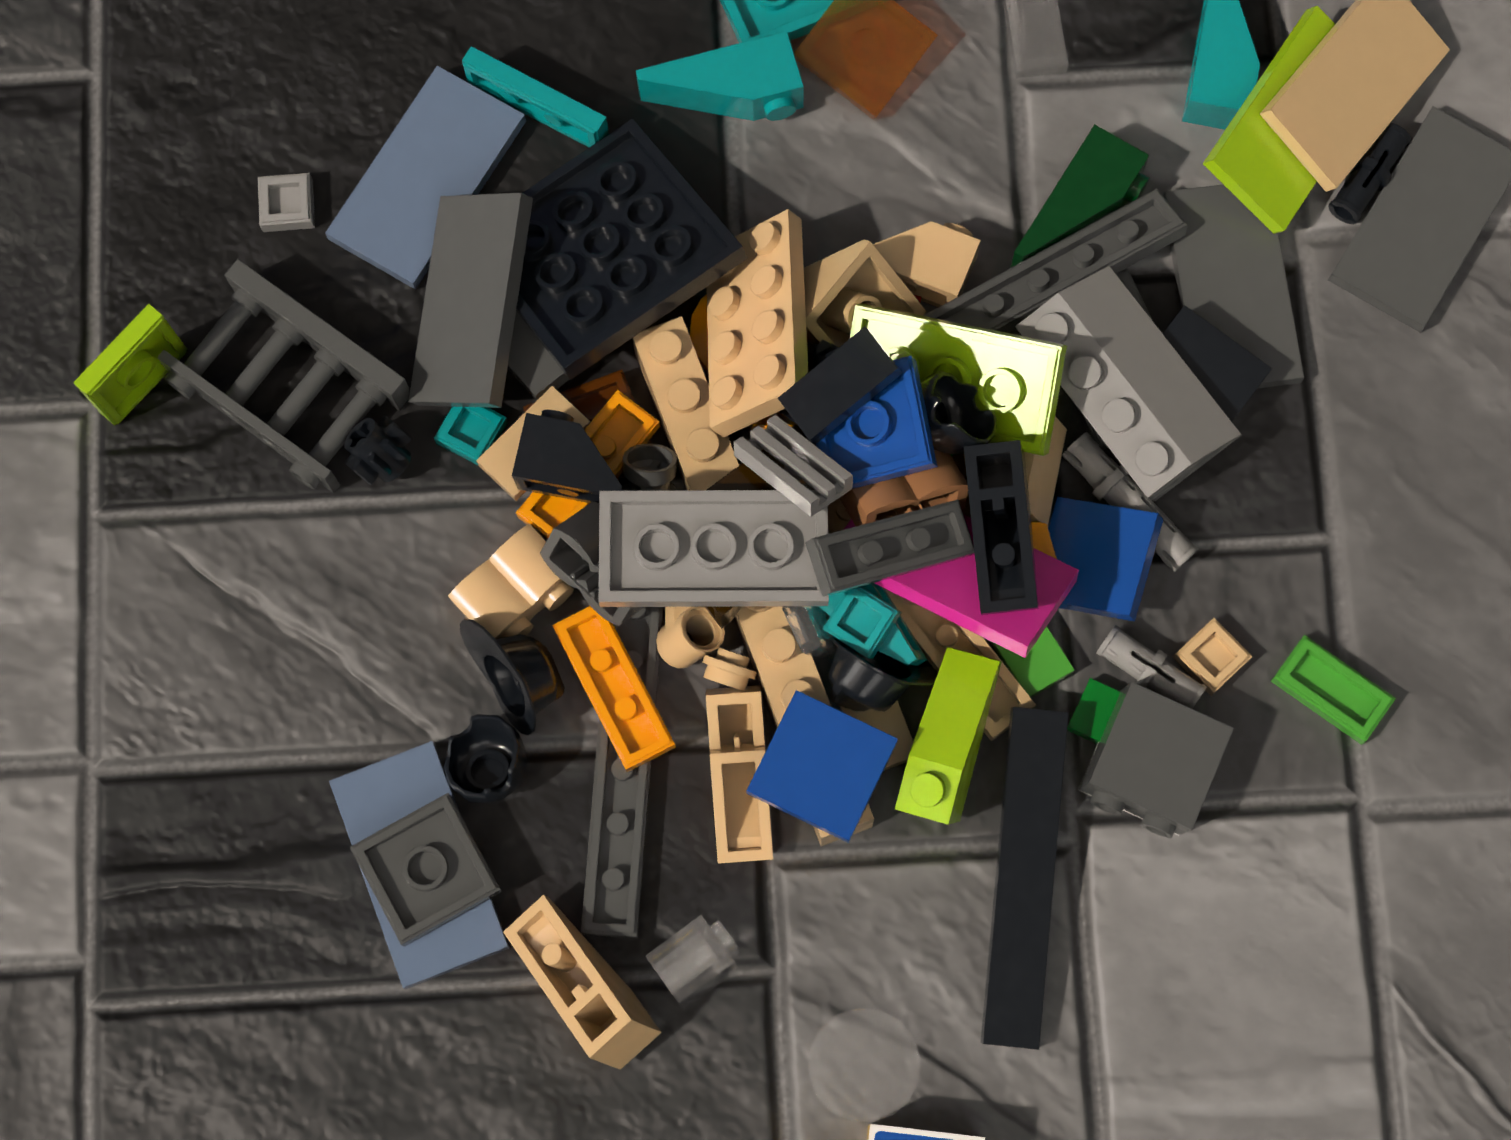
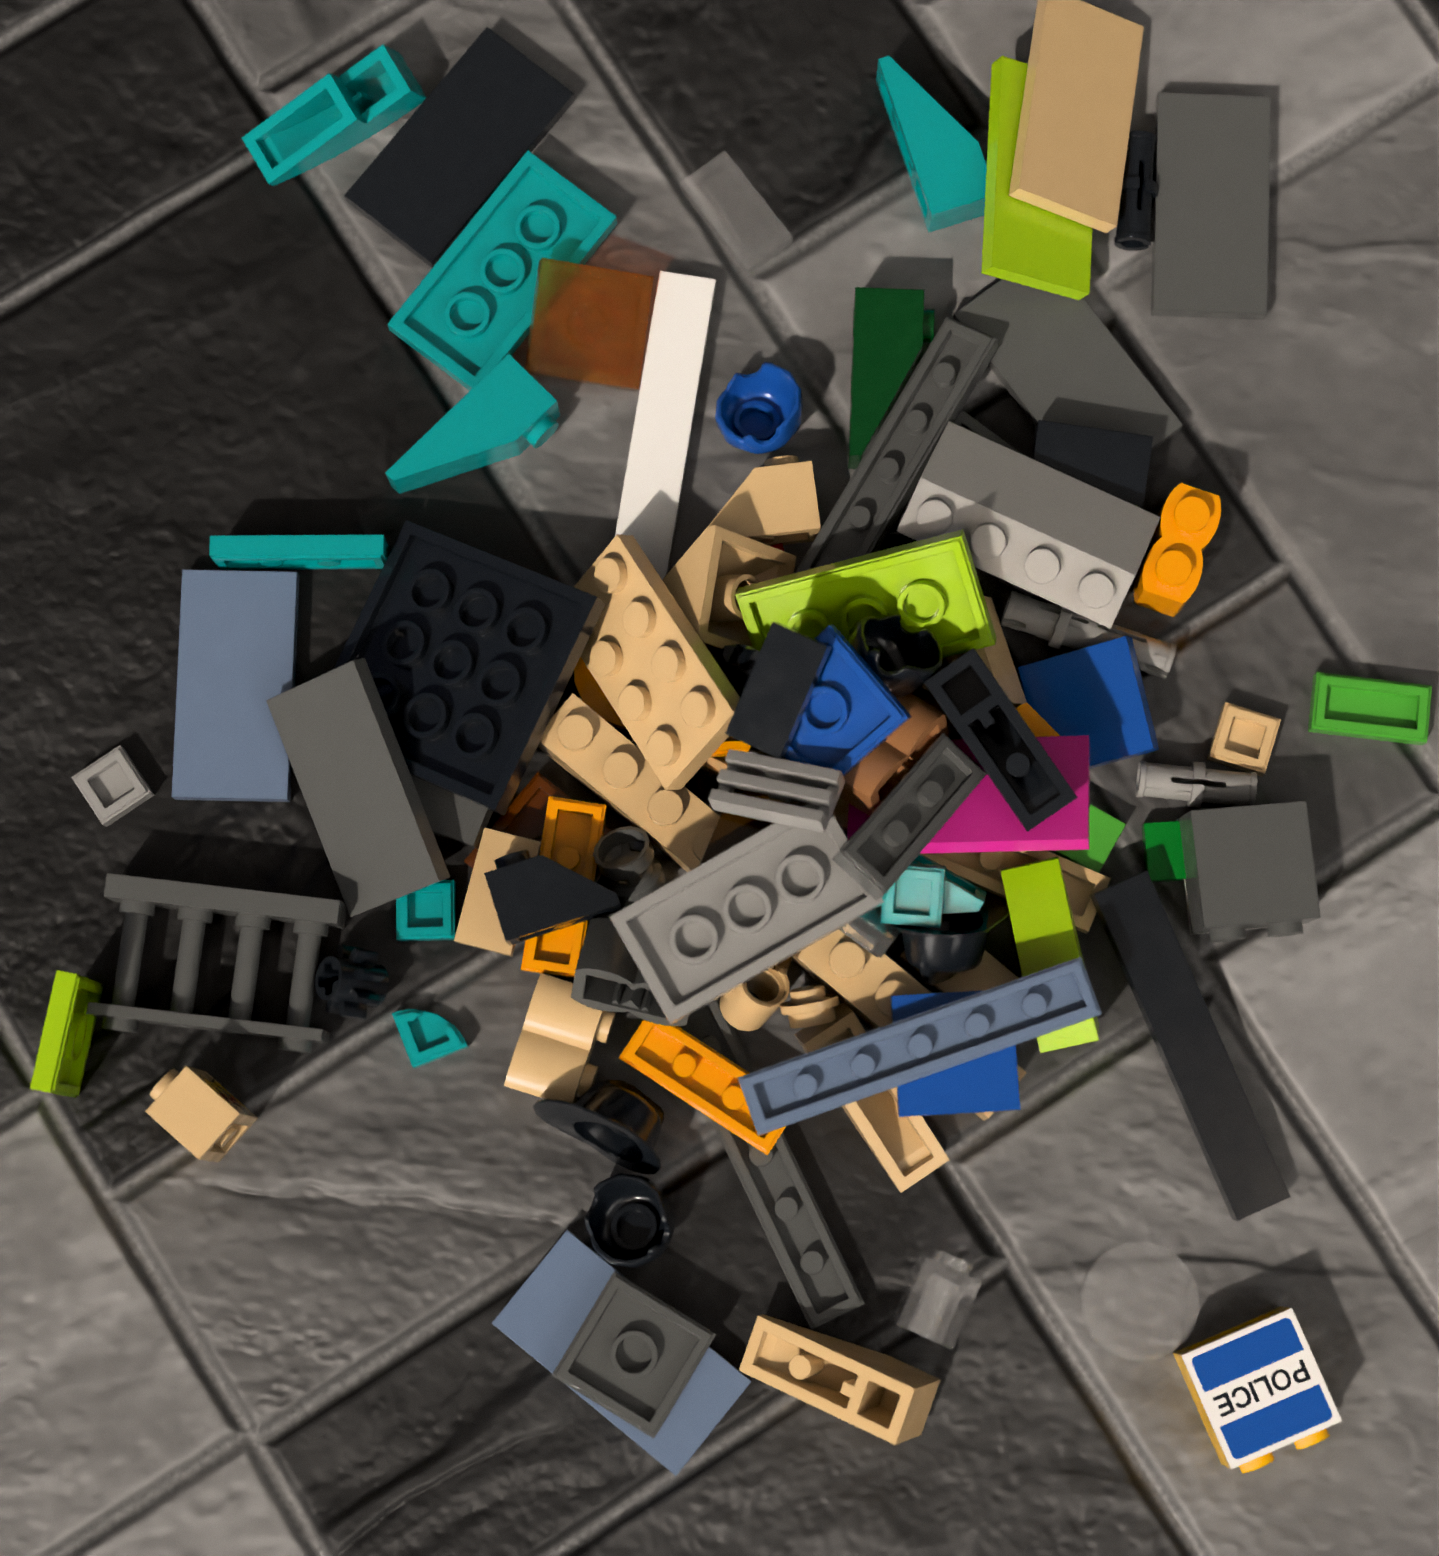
camera: 30 degrees left, 5 degrees up
none -> tan brick [145,1066,258,1162]
none -> teal tile [392,1009,469,1069]
none -> white tile [615,271,716,579]
none -> blue hair [715,362,803,454]
none -> sand blue tile [738,957,1102,1136]
none -> light orange brick [1134,483,1221,617]

